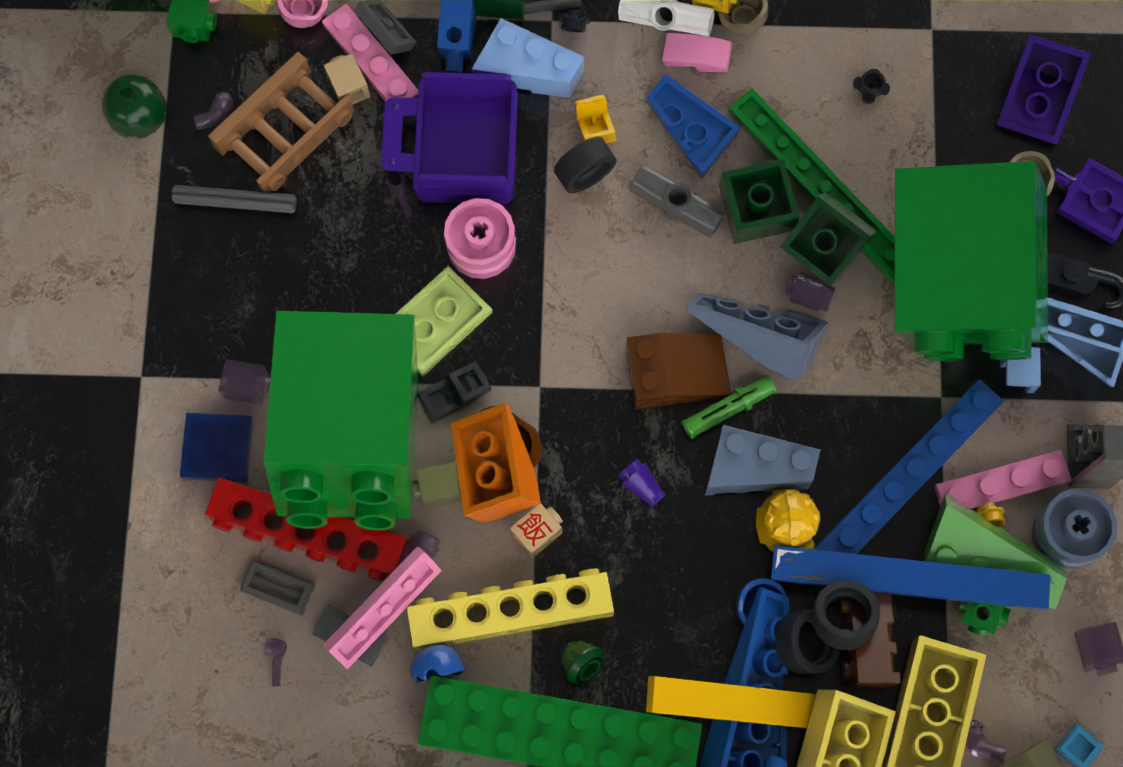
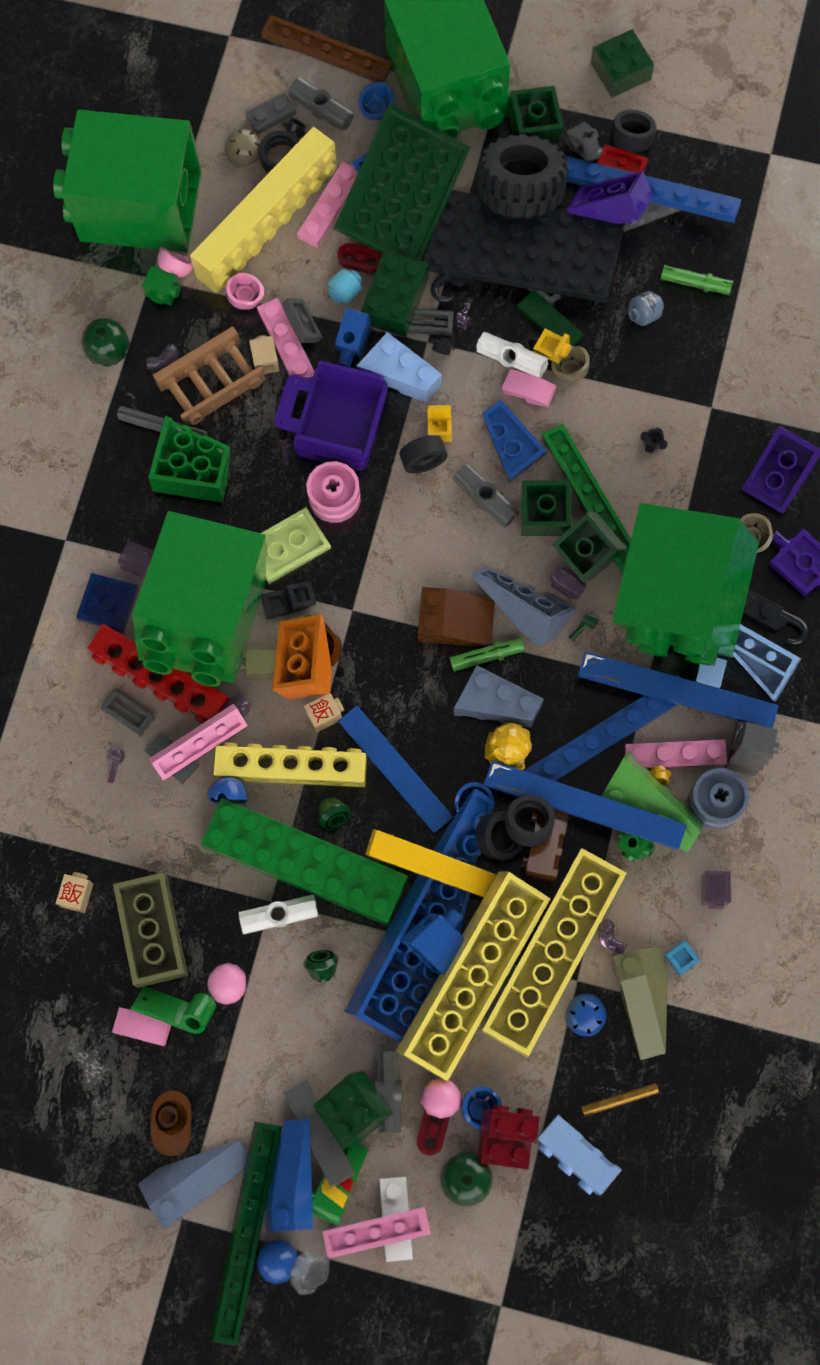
camera: 15 degrees right, 0 degrees up
dark purple cone [618,458,666,507] -> none
none -> green wedge [148,416,230,502]
none -> blue tile [338,706,454,835]
none -> dark green hand [568,613,599,641]
none -> blue tile [578,651,779,728]

